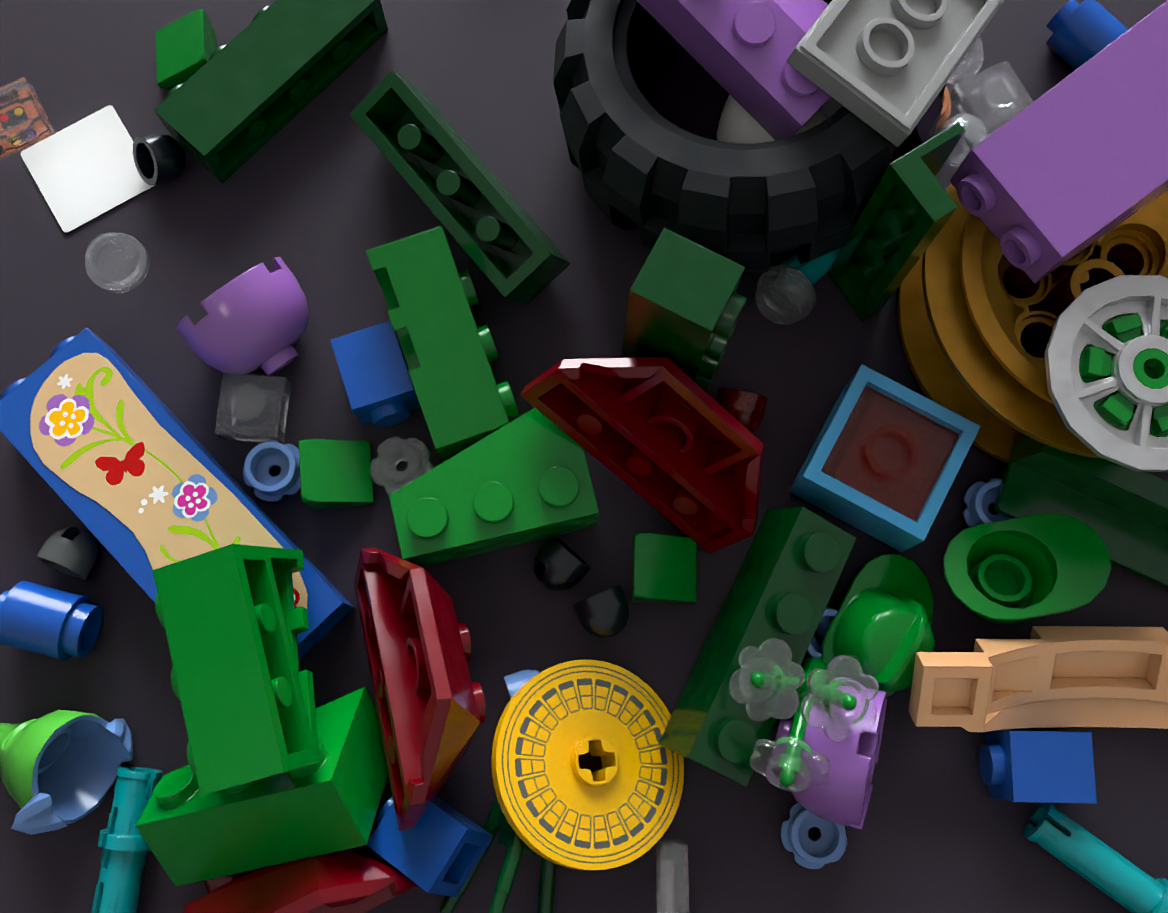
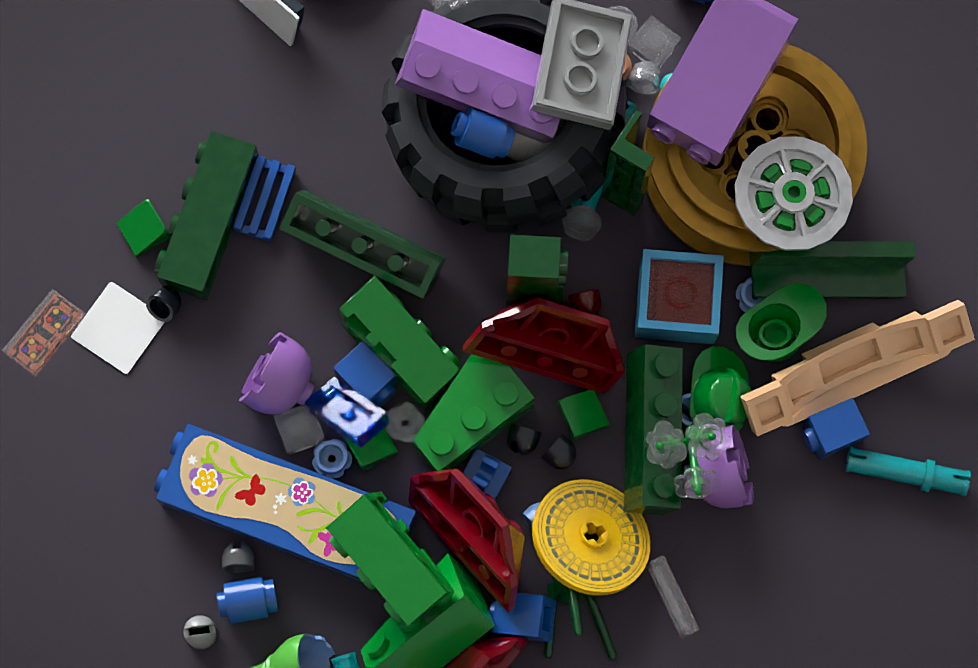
camera: 25 degrees left, 0 degrees up
clear plate [85,232,150,293] -> none
medium blue plate [780,802,847,869] -> none
none -> blue tile [233,155,296,242]
none -> clear blue plate [305,377,390,448]
none -> blue brick [451,107,515,159]
none -> blue tile [463,448,512,500]

